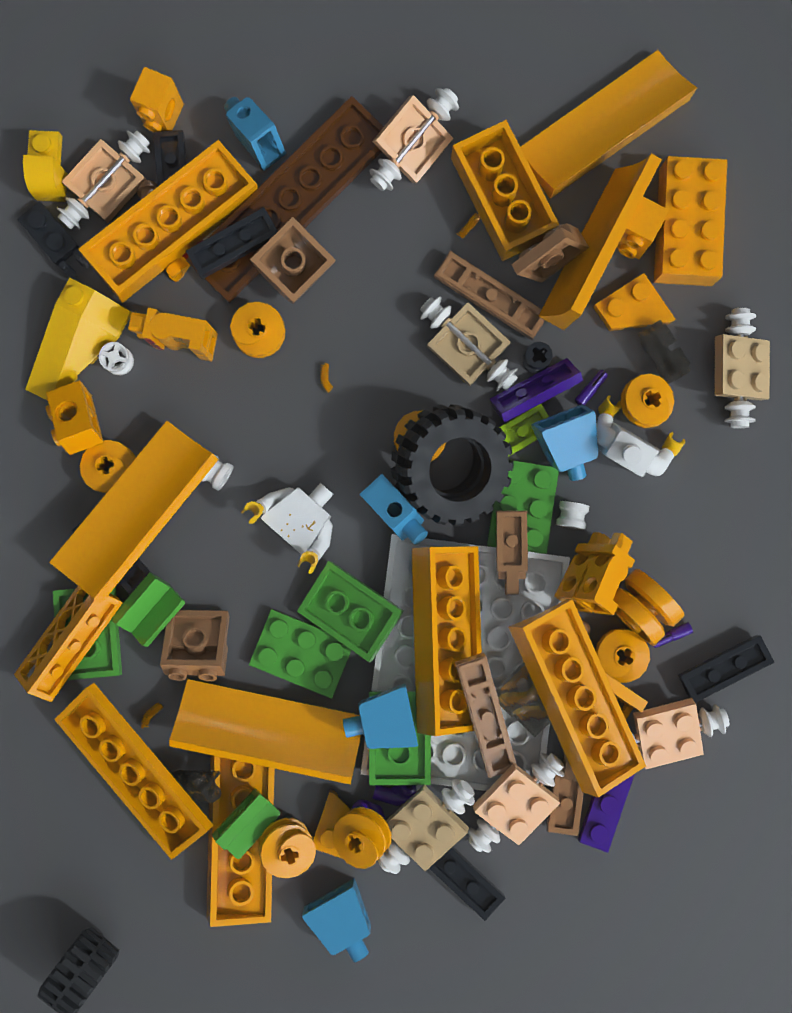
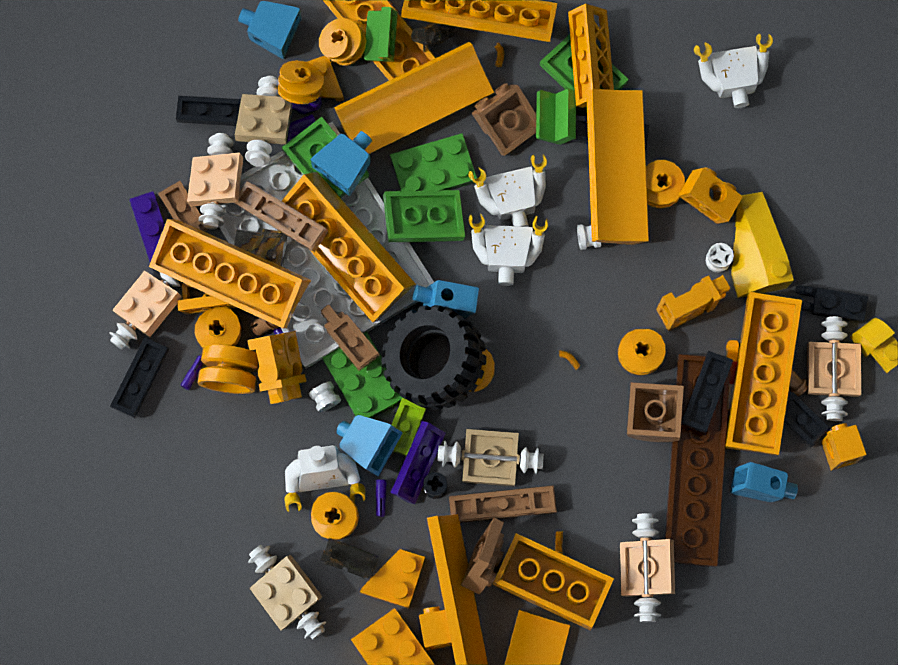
camera: 140 degrees right, 10 degrees down
none -> white torso [468,154,547,227]

